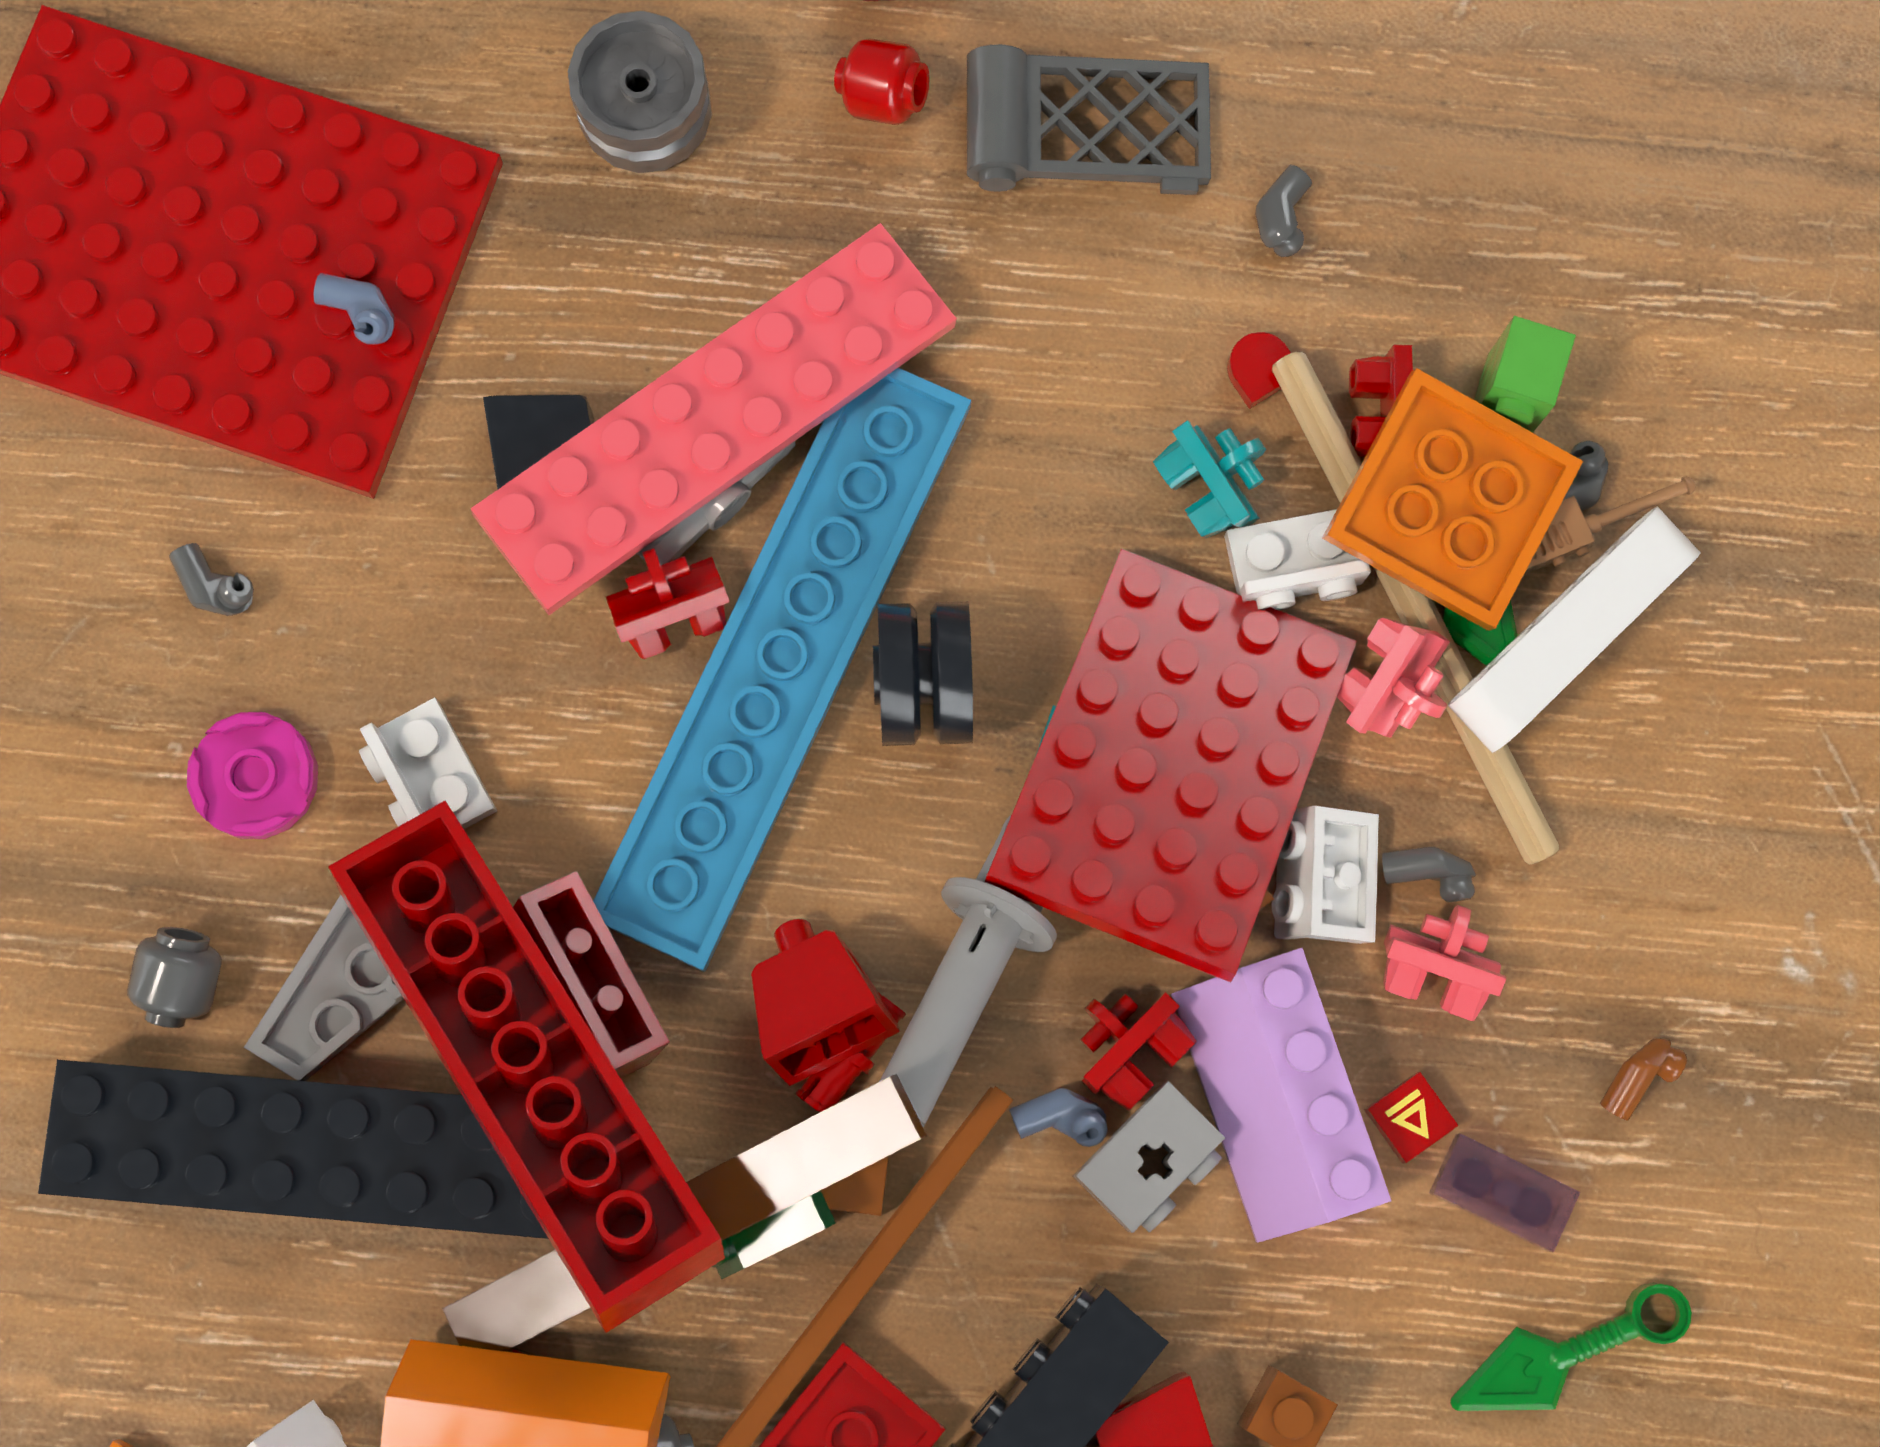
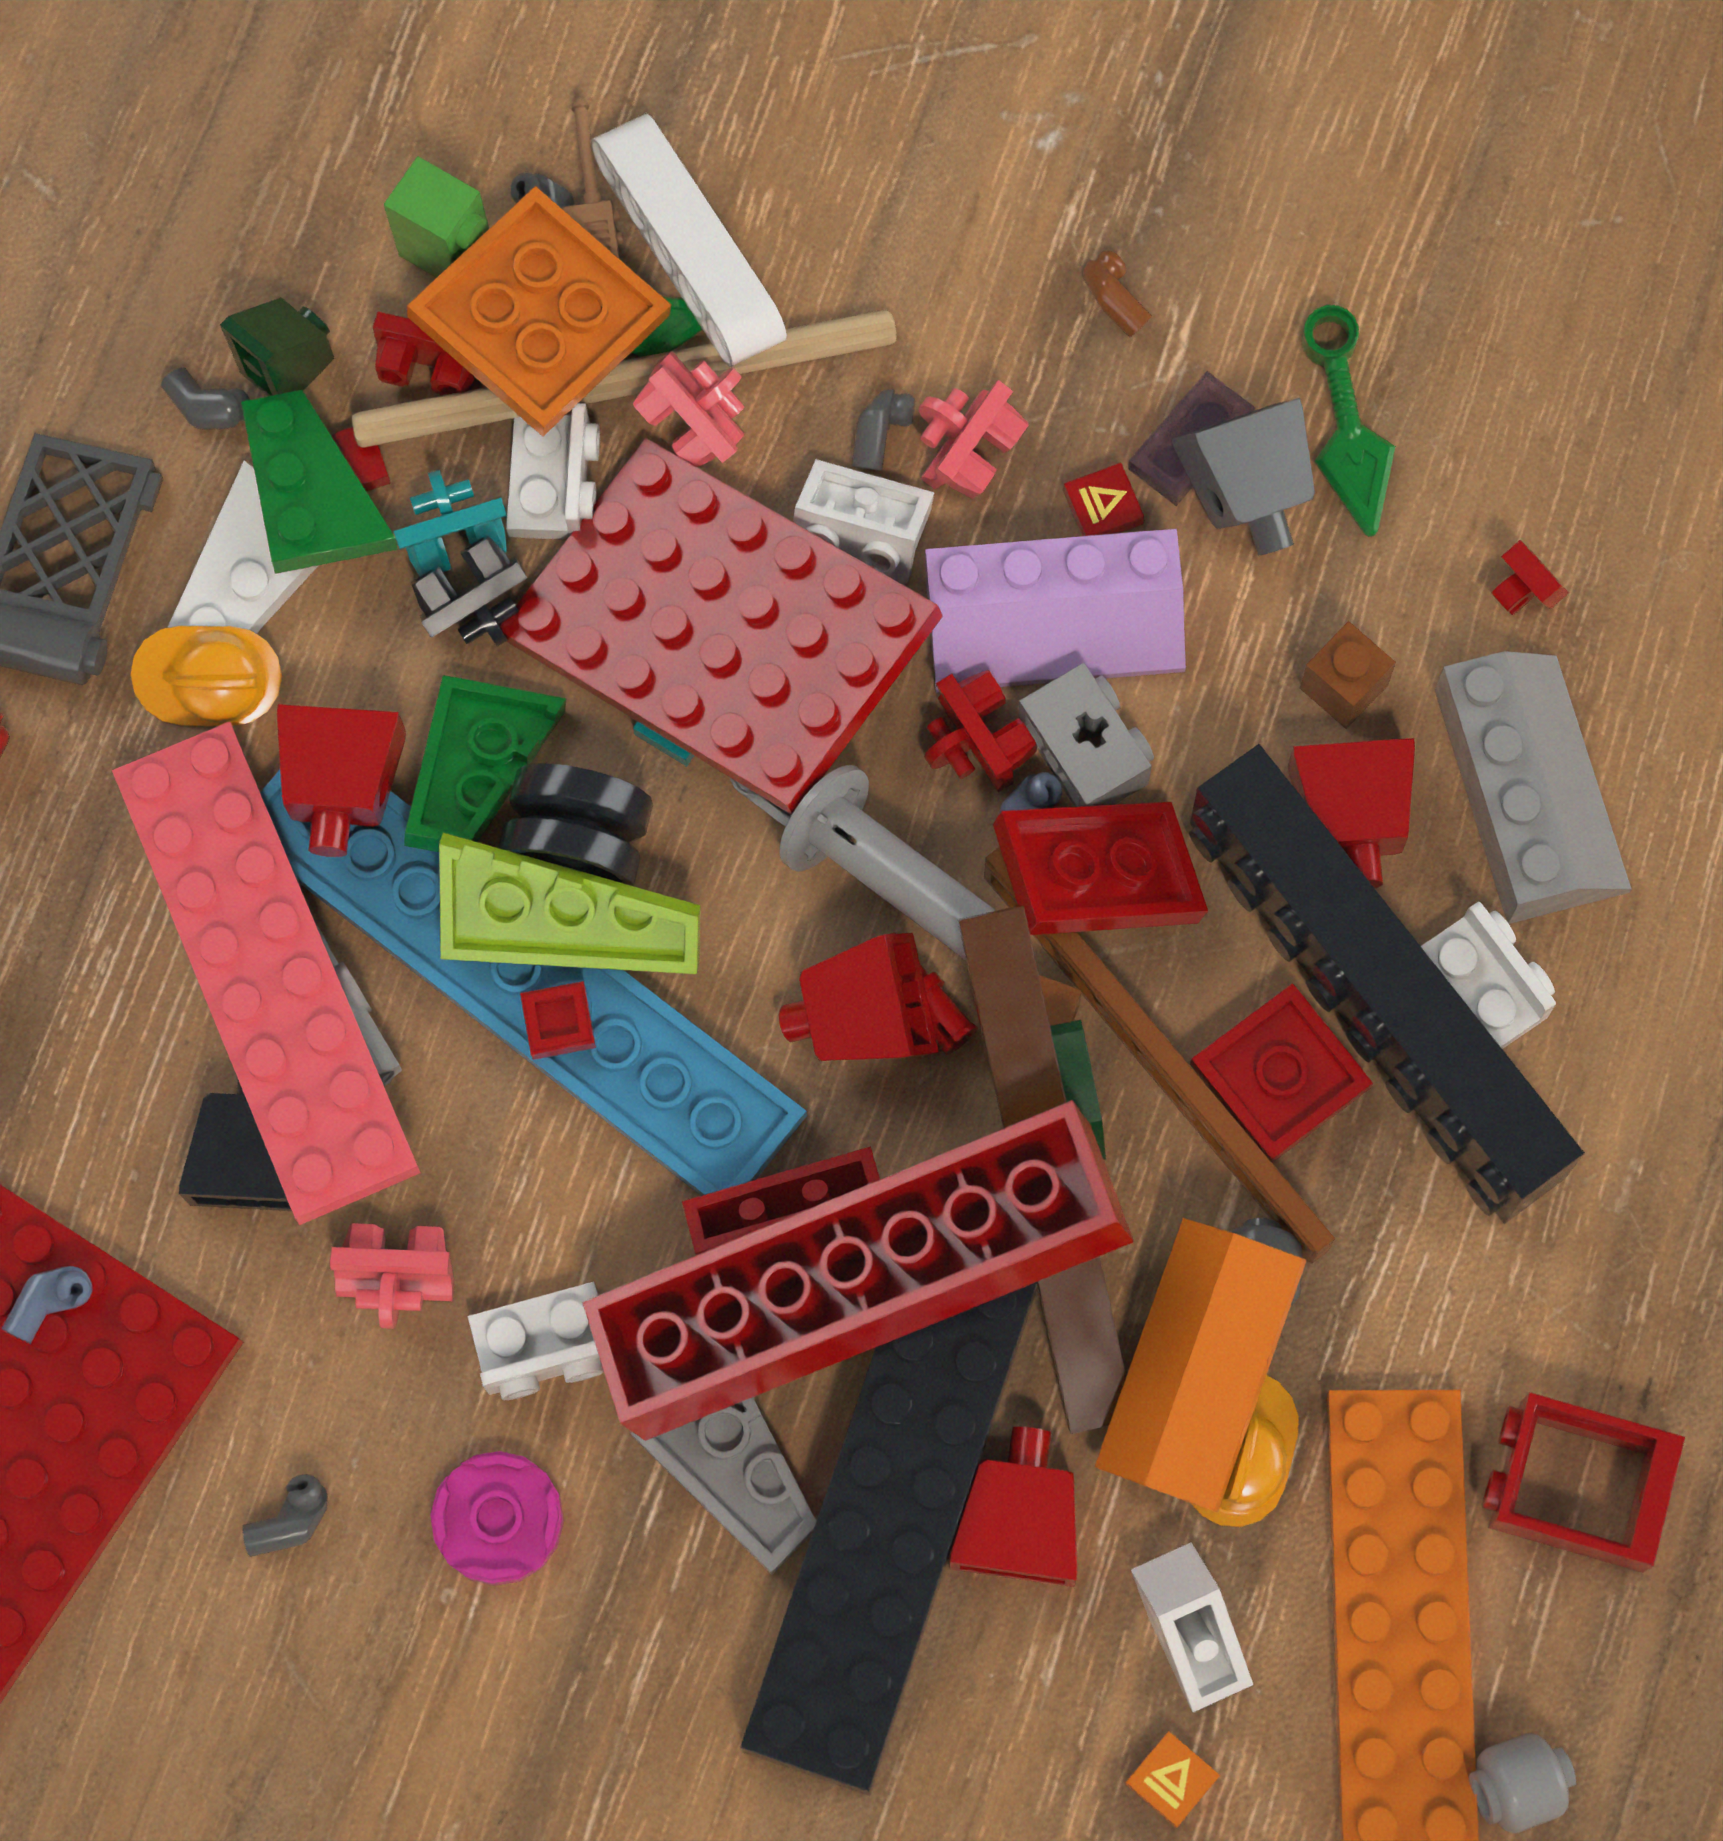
camera: 70 degrees left, 5 degrees down
dark grey head [127,927,222,1028] -> none
red hips [606,548,730,659] -> none
none -> light orange piece [130,626,282,726]
none -> white wing [167,461,319,634]
none -> dark green slope [220,297,334,396]
none -> green wing [241,390,398,574]
none -> red torso [277,704,406,857]
none -> coral hips [330,1223,455,1329]
none -> green wing [404,675,567,852]
none -> hips [411,534,527,647]
none -> lime wing [439,833,701,974]
none -> red tile [520,981,596,1060]
none -> red torso [950,1426,1078,1587]
none -> red plate [993,802,1208,935]
none -> torso [1171,398,1315,556]

